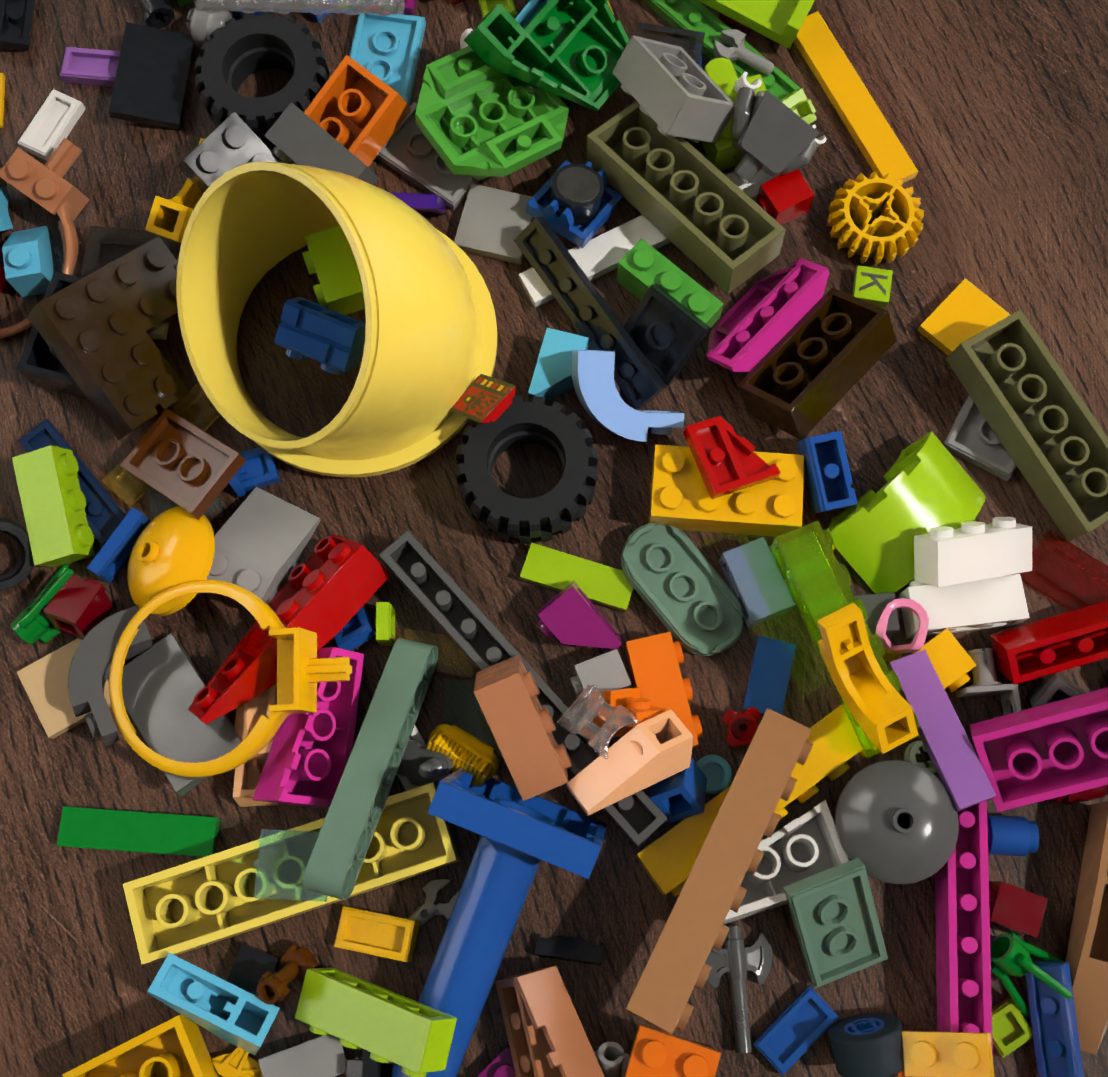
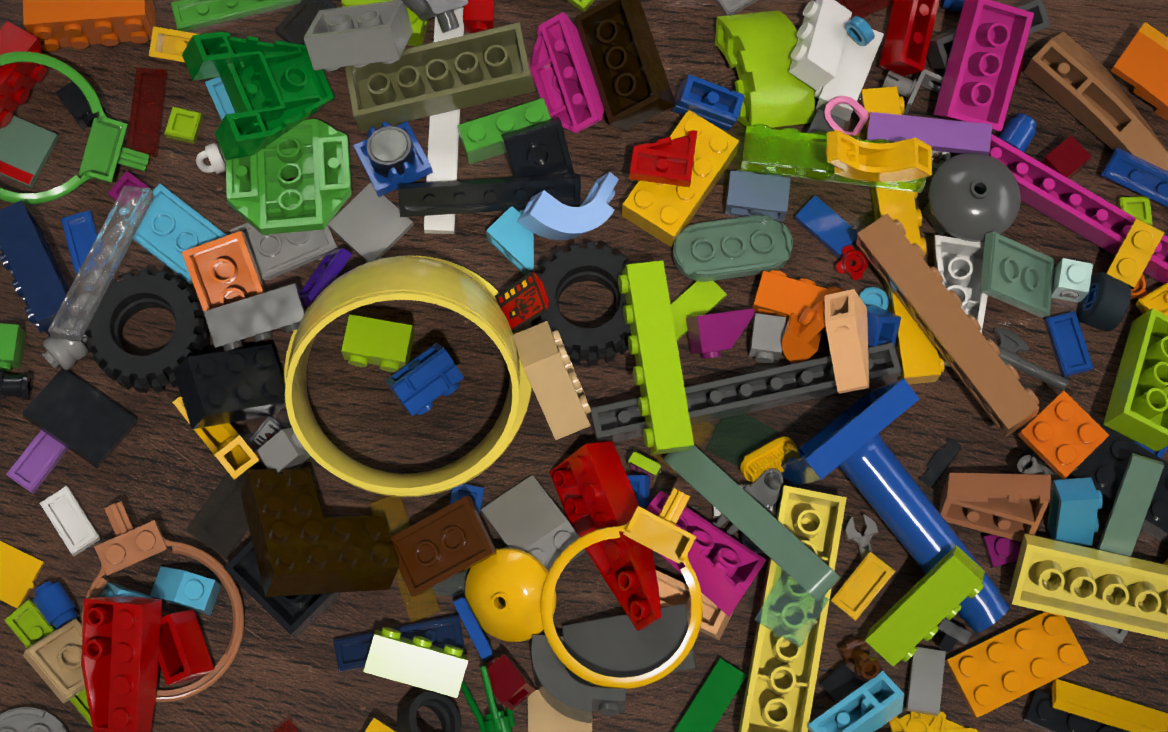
camera: 65 degrees left, 0 degrees up
nougat wedge [473,654,572,801] -> none
clear piece [557,684,638,759] -> none
green plant [990,931,1073,1017] -> none
none -> tan brick [513,321,592,440]
none -> lime brick [618,260,694,455]
none -> dark azure tile [846,16,875,46]
none -> light aqua brick [1051,258,1093,303]

